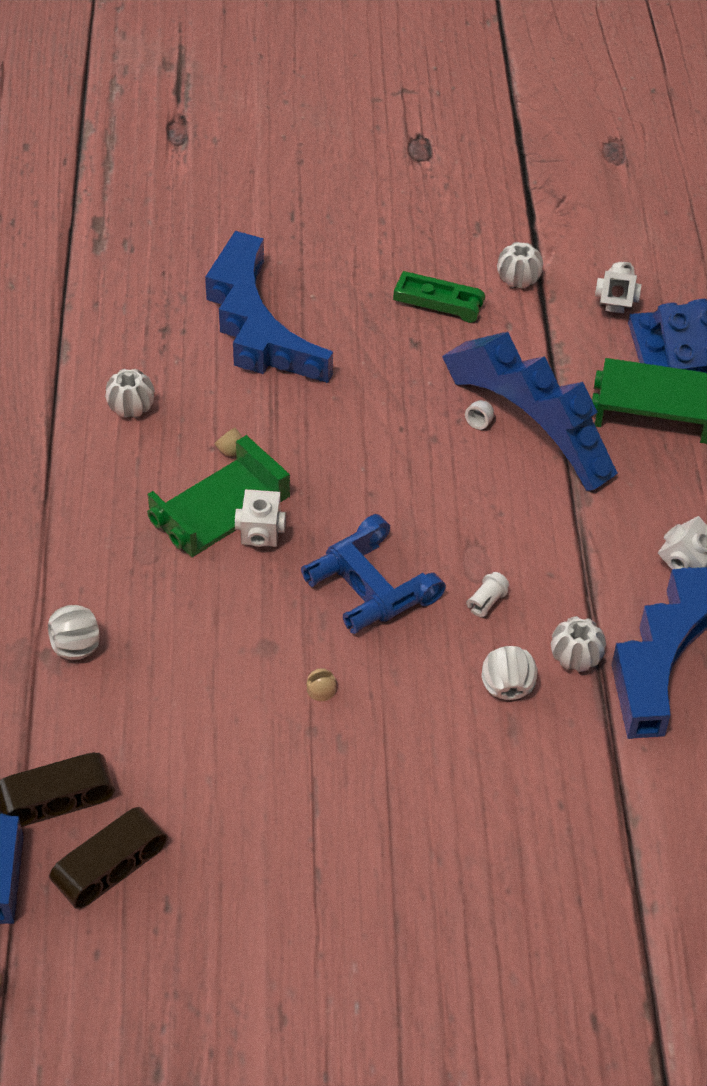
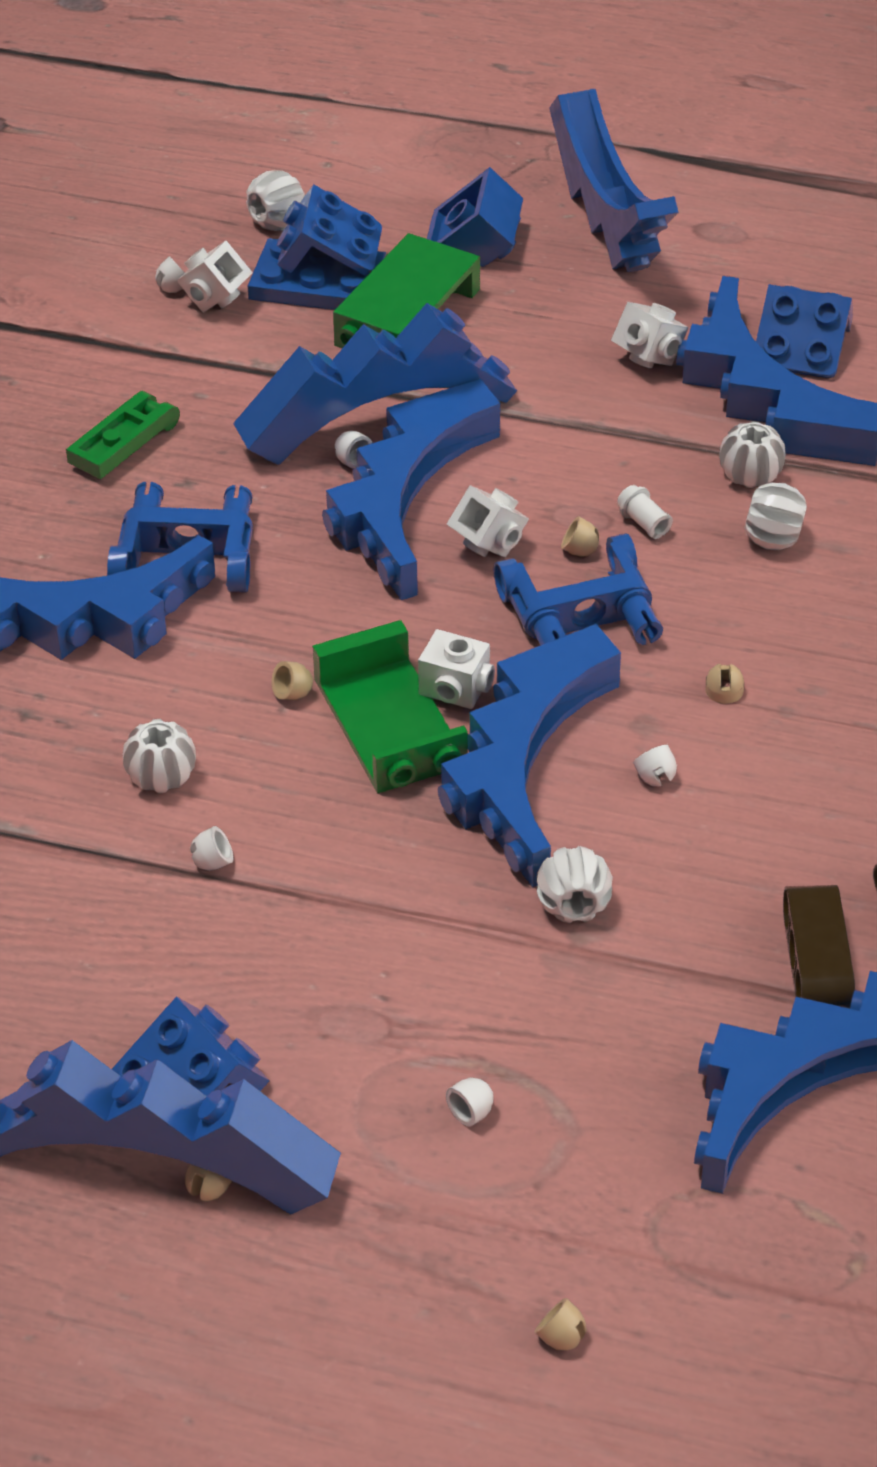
camera: 70 degrees left, 5 degrees down
white piece [497,242,543,289] -> none
none -> blue connector [107,482,253,593]
none -> white hinge [190,826,233,871]
none -> blue arch [322,379,500,601]
none -> blue arch [438,624,621,888]
none -> white brick [447,485,529,557]
none -> tan hinge [561,516,599,557]
none -> white hinge [633,745,677,787]

